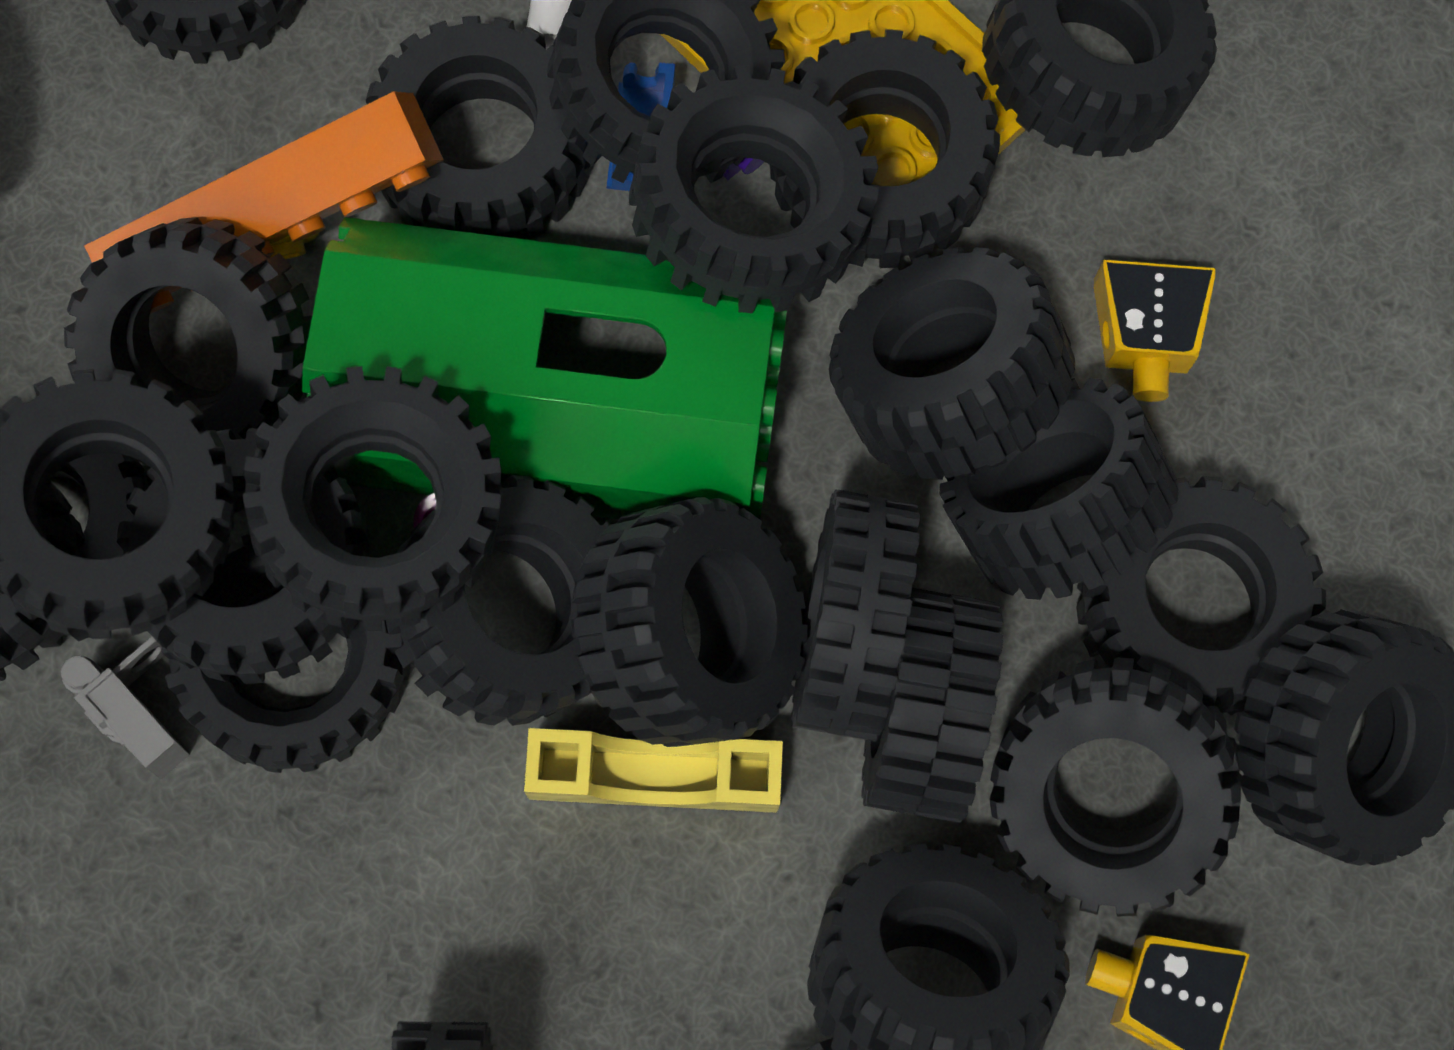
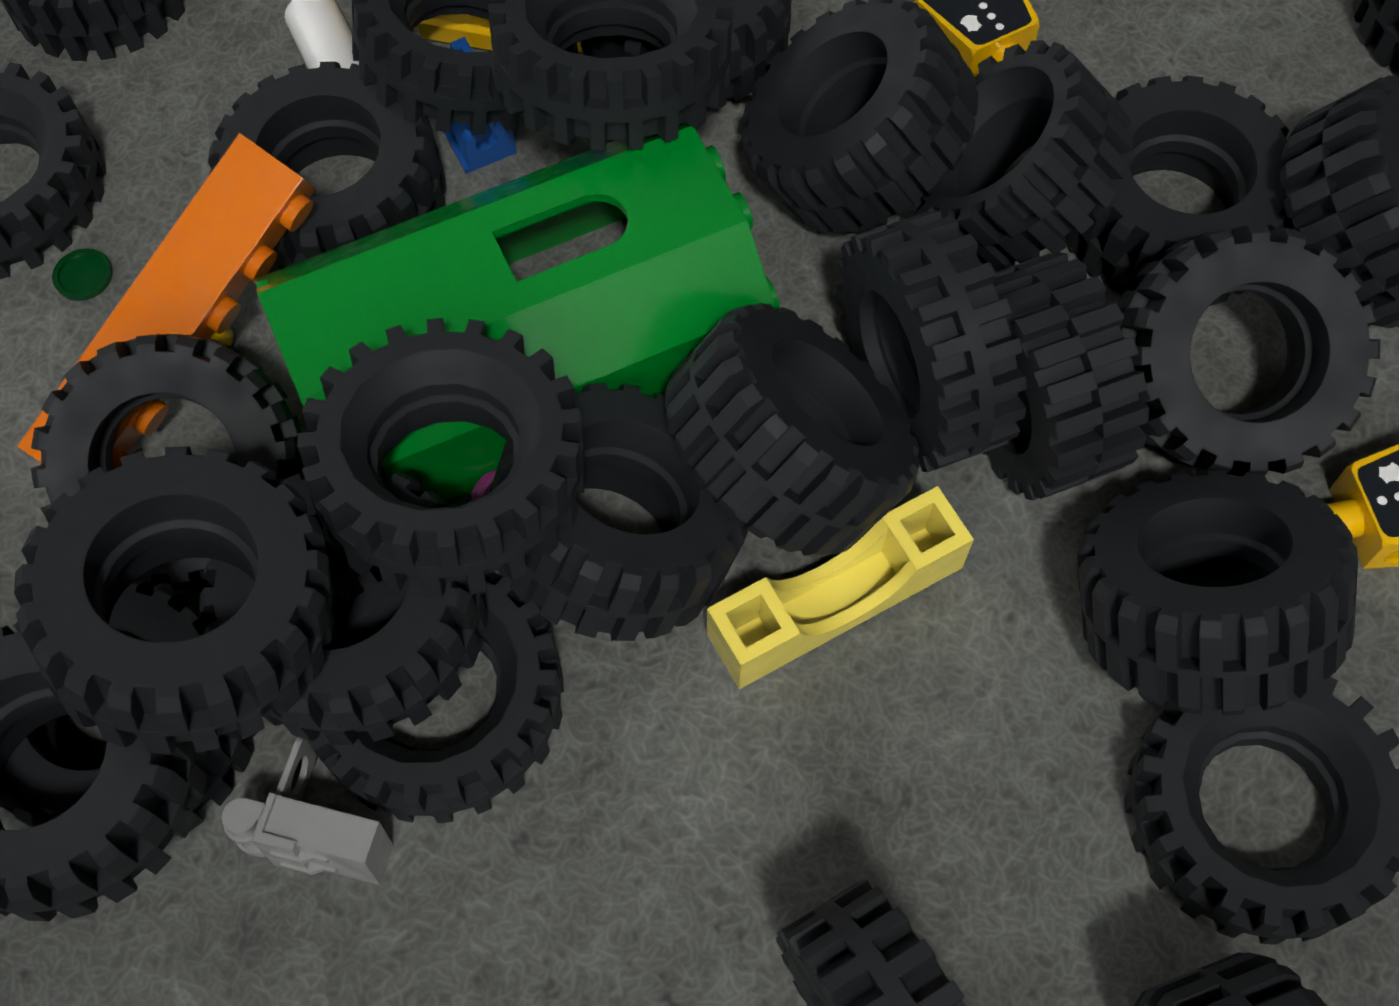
camera: 25 degrees left, 10 degrees down
none -> dark green piece [52,249,113,301]

